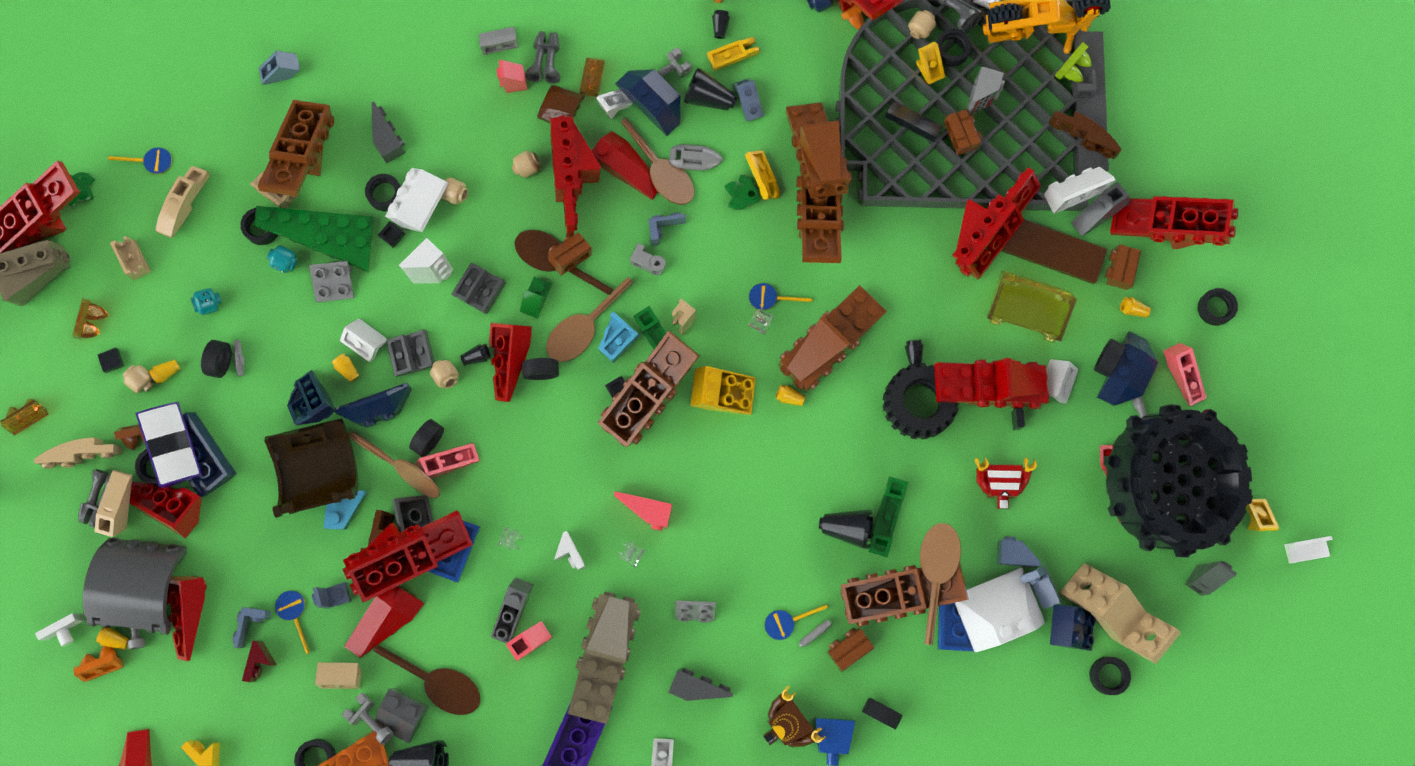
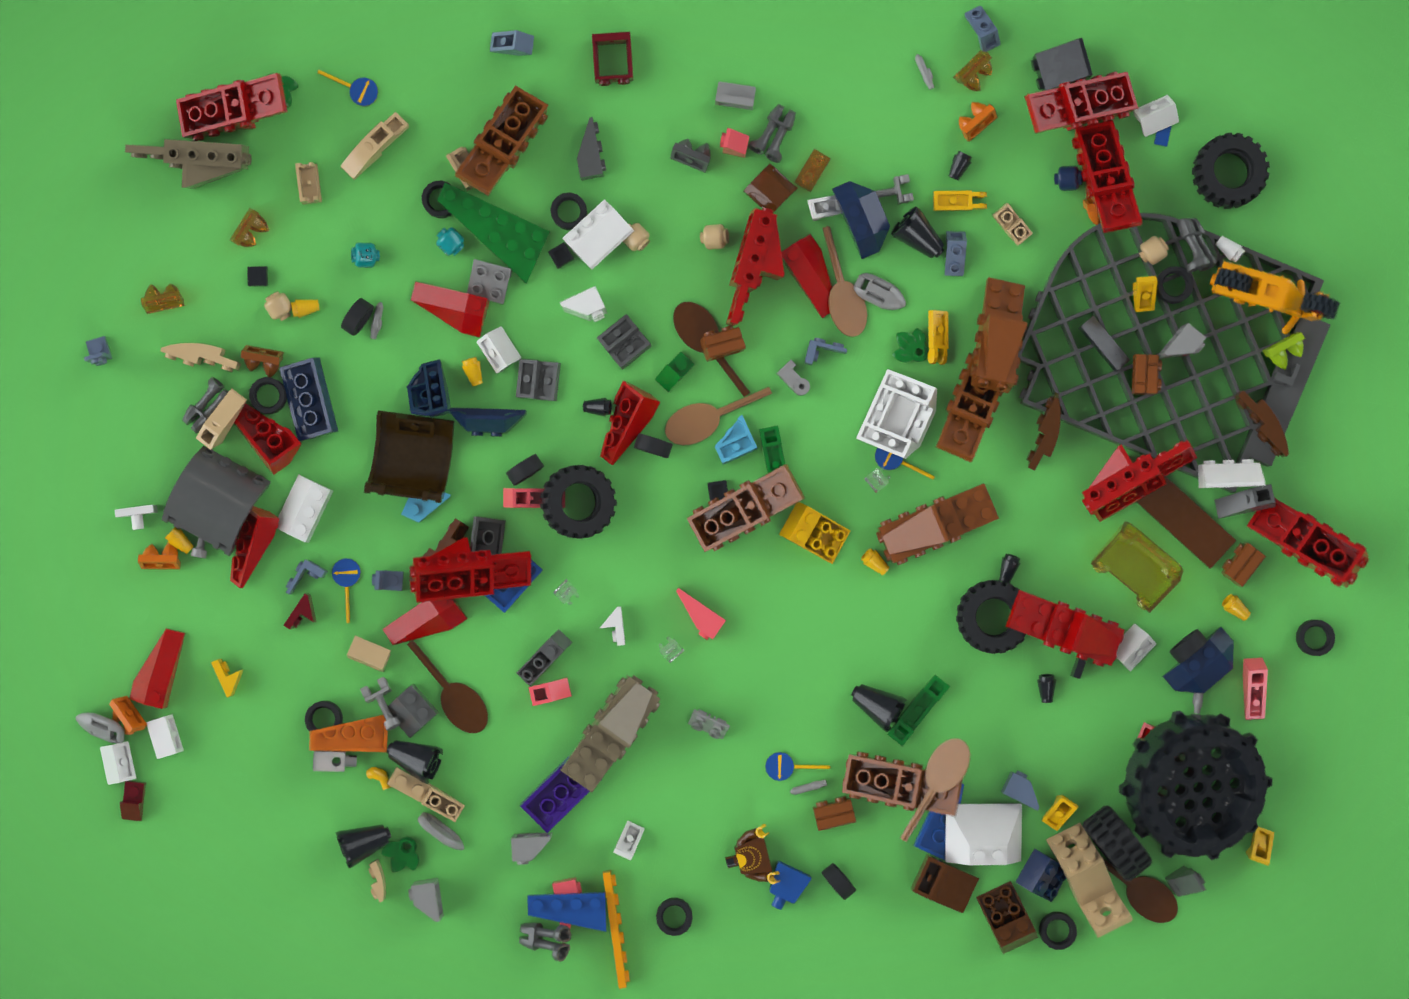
camera: 20 degrees right, 10 degrees up
white slope [135,402,202,489] -> none
medium nougat piece [349,431,440,498] -> none
tan head [430,360,459,389] -> none
dark grey slope [668,668,733,701] -> none
tan hinge [672,299,696,335] -> none
red torso [974,457,1037,509] -> none
sand blue bracket [1020,566,1061,609] -> none
white panel [1284,536,1333,564] -> none
none -> white slope [278,474,333,543]
none -> red wedge [411,282,490,338]
none -> black tyre [540,465,617,539]
none -> dark red window [592,32,634,86]
none -> dark grey tile [670,139,711,173]
none -> white slope [856,369,937,459]
none -> reddish brown slope [911,854,979,913]
none -> reddish brown slope [976,881,1038,954]
none -> tan slope [992,203,1033,246]
none -> reddish brown slope [1026,392,1061,470]
none -> black cone [1037,674,1056,703]
none -> yellow slope [1041,795,1078,831]
none -> black tyre [1082,806,1152,881]
none -> reddish brown piece [1101,856,1178,923]

